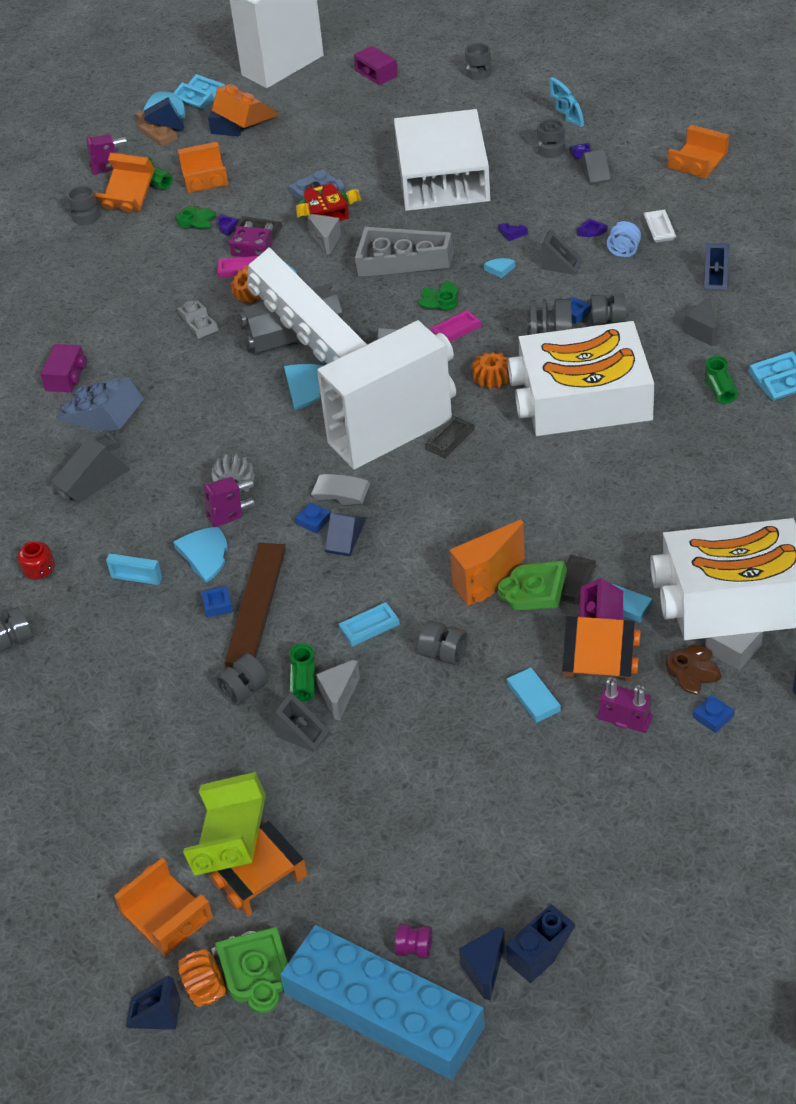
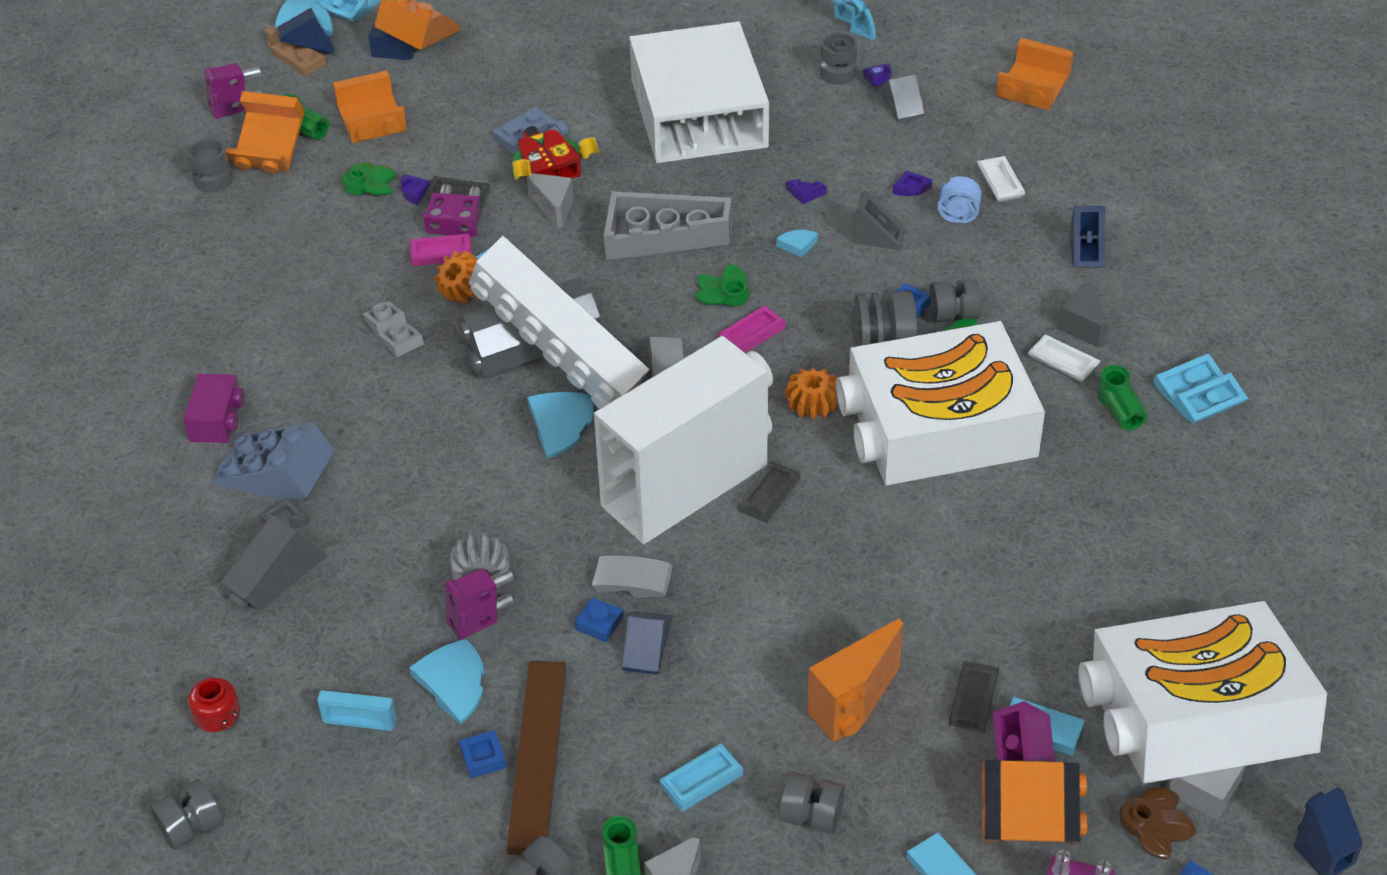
camera: 10 degrees left, 0 degrees up
bright green plate [497,561,567,610] -> none
none -> white tile [1028,334,1100,382]

